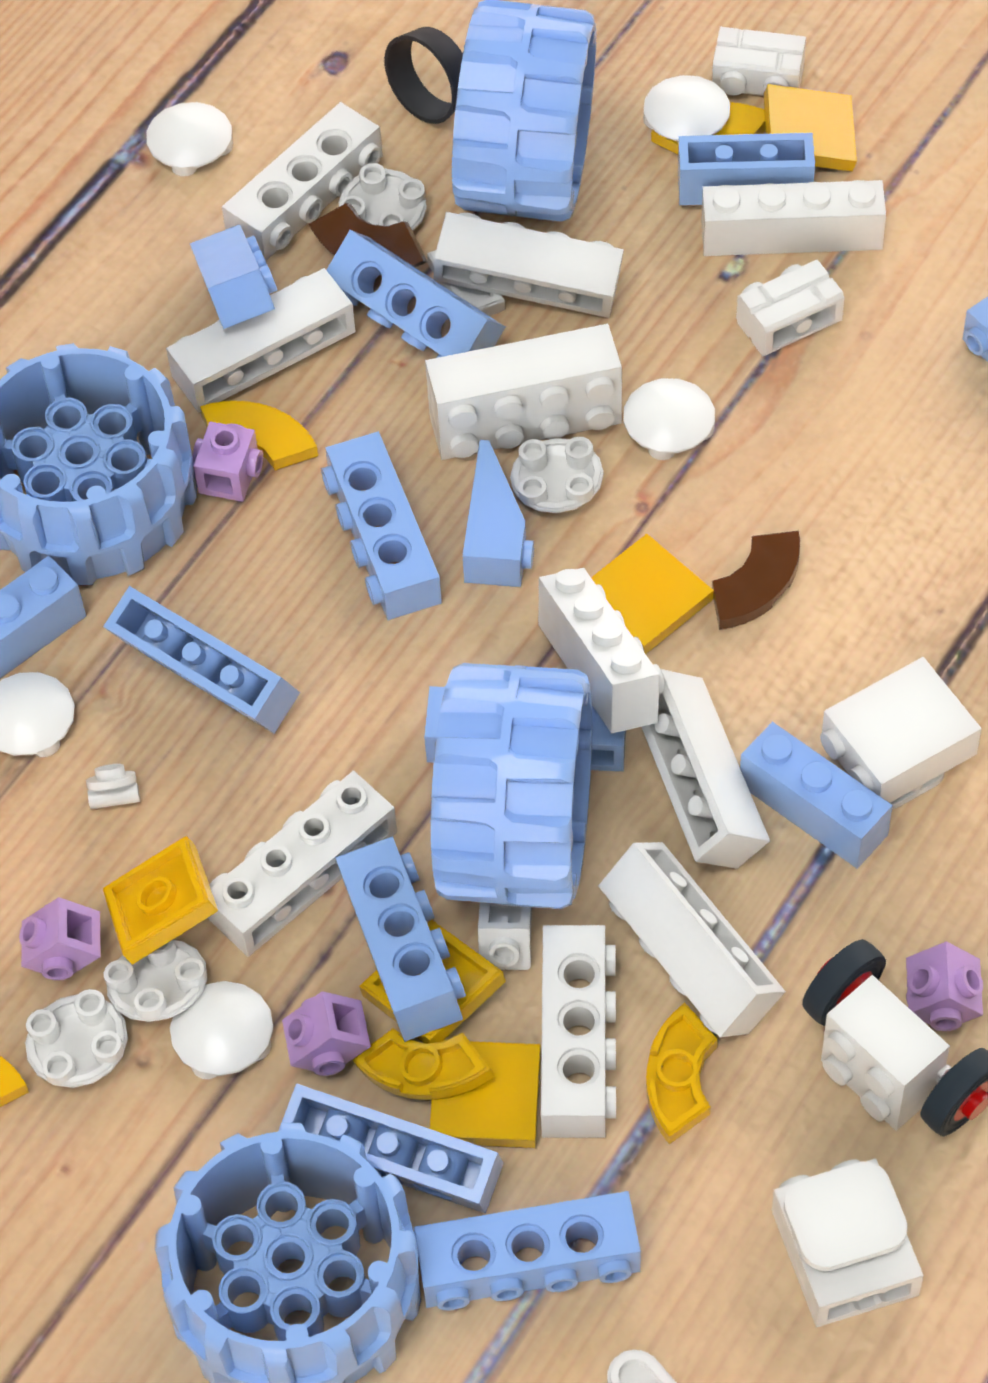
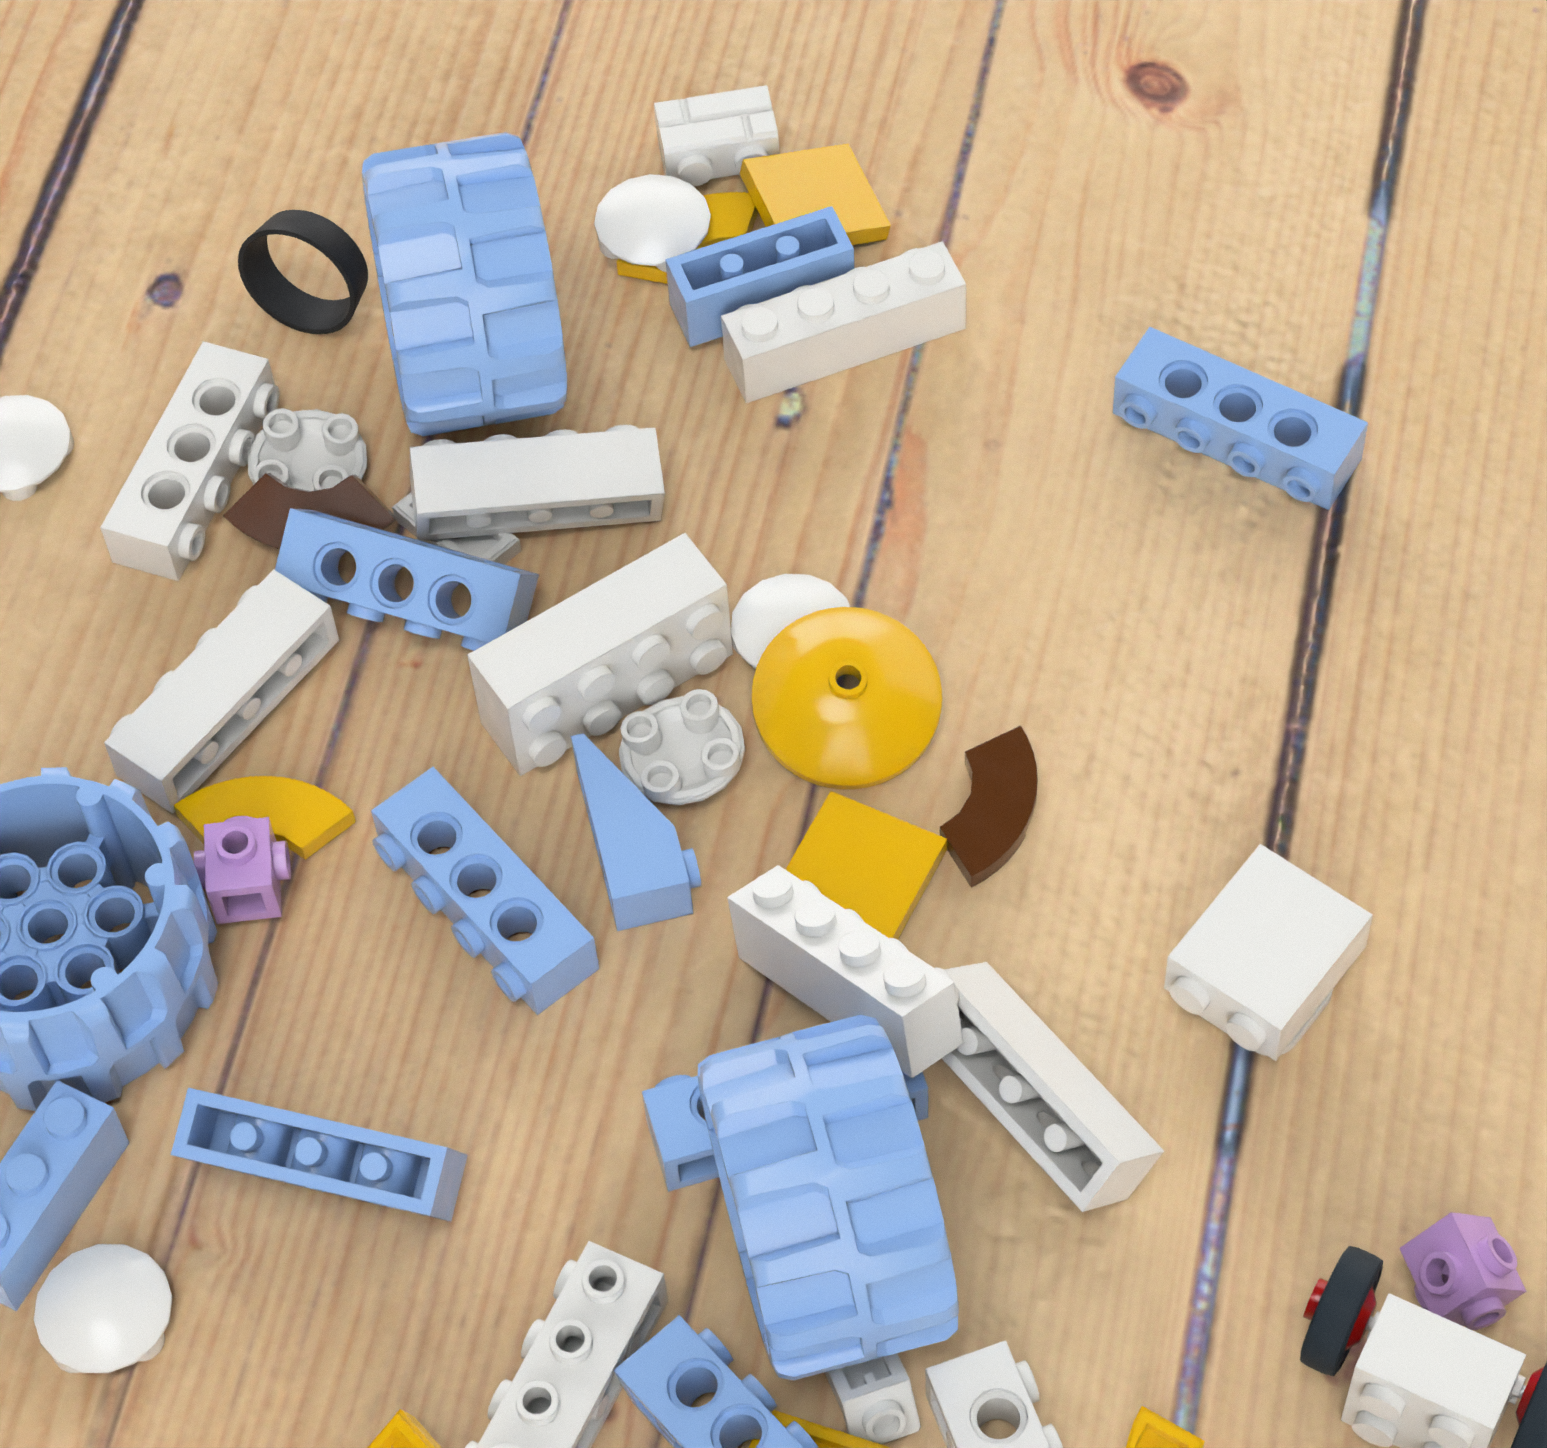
camera: 20 degrees left, 0 degrees up
white plate [86,764,140,809] -> none
light blue brick [190,224,278,329] -> none
white brick [598,842,786,1037] -> none
white brick [736,259,844,356] -> none
light blue brick [740,721,893,869] -> none
none -> yellow dish [752,607,942,789]

